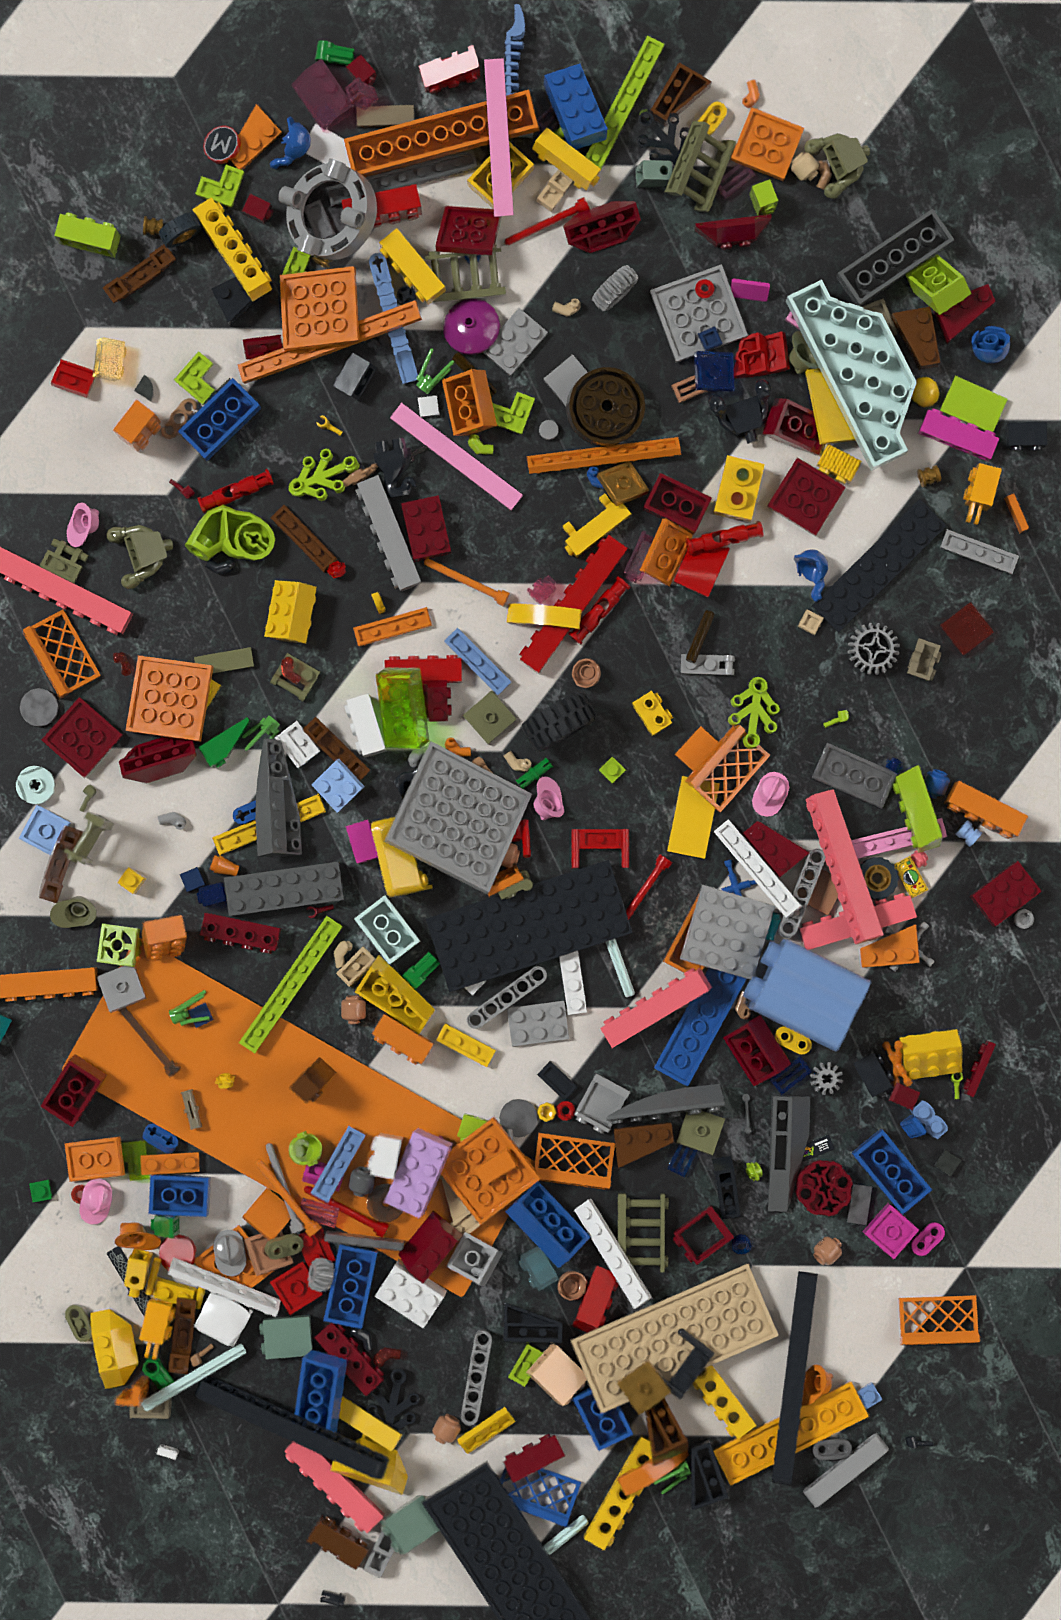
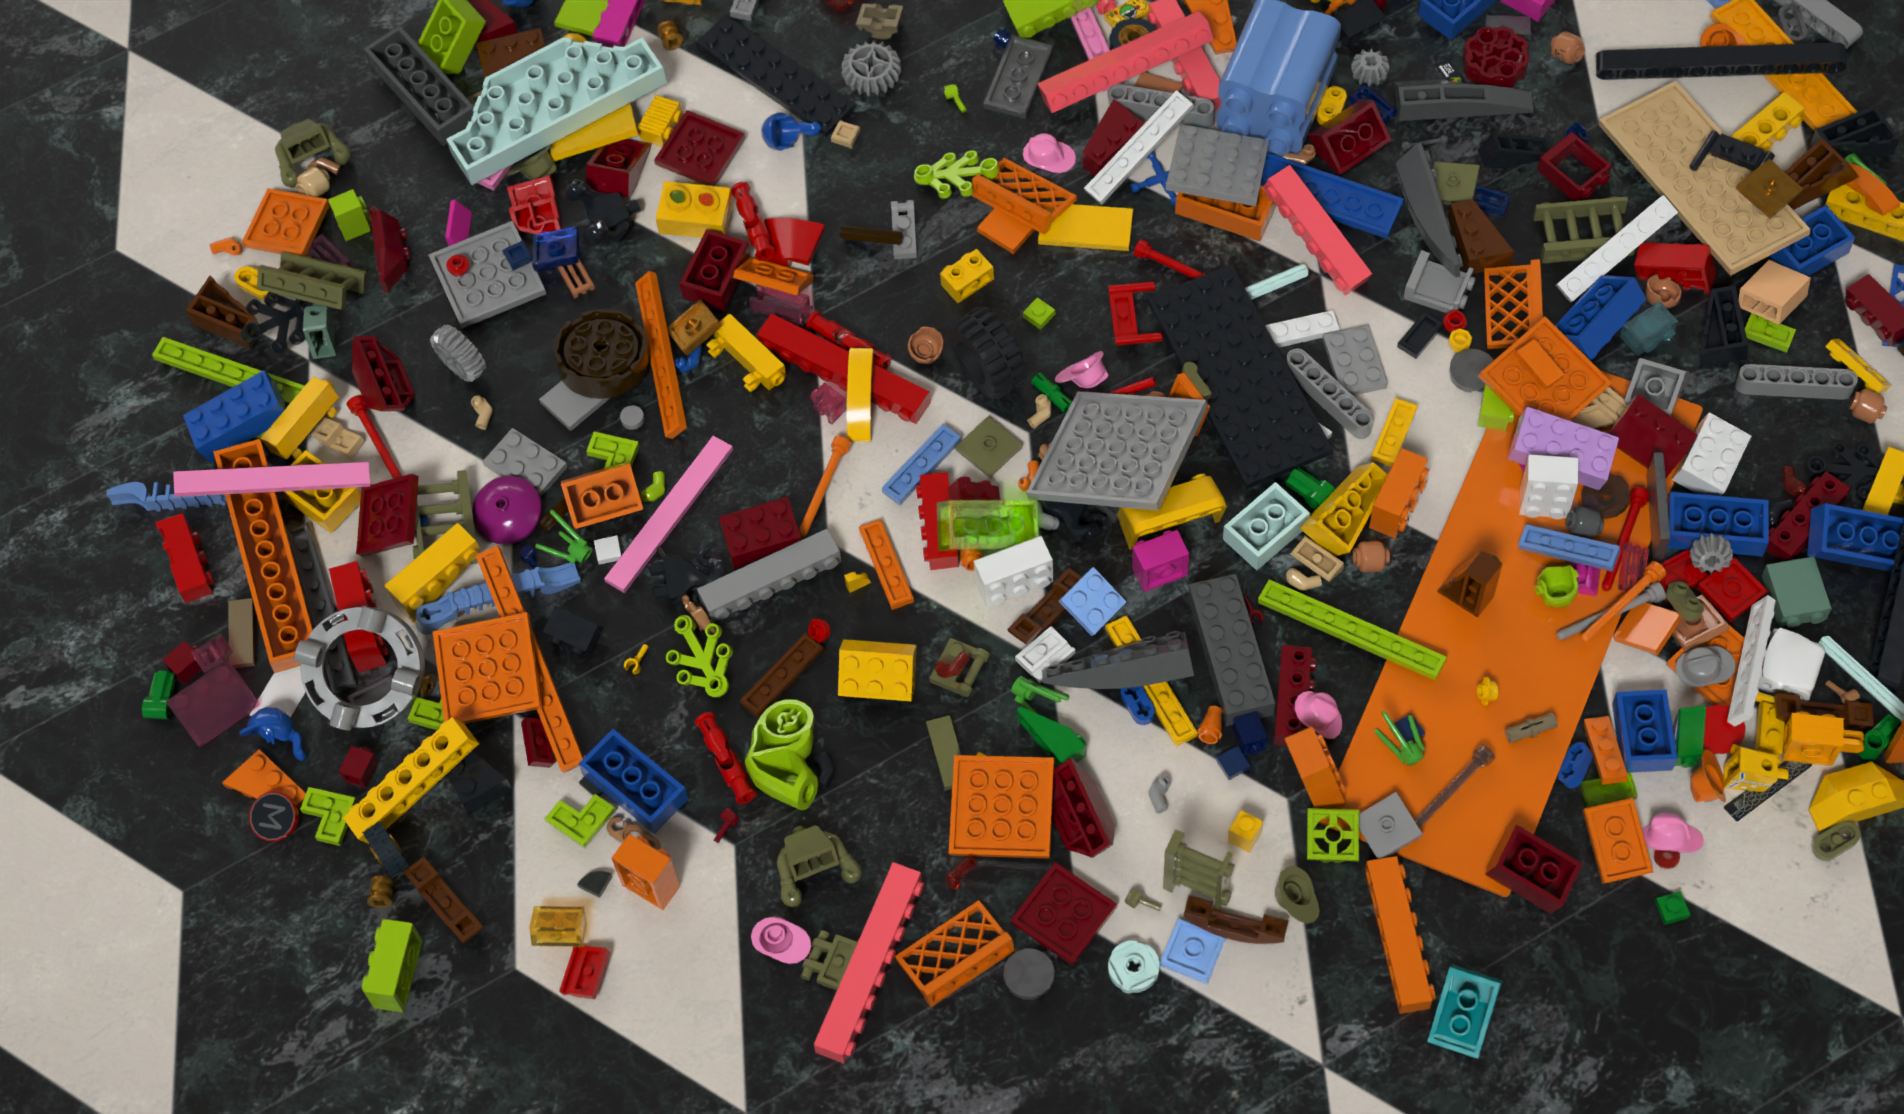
camera: 90 degrees left, 25 degrees down
black wheel [397,285,416,305] -> none
lime plate [746,1162,763,1181] -> none
none -> clear blue hand [520,545,539,569]
none -> bright pink piece [1295,691,1342,739]

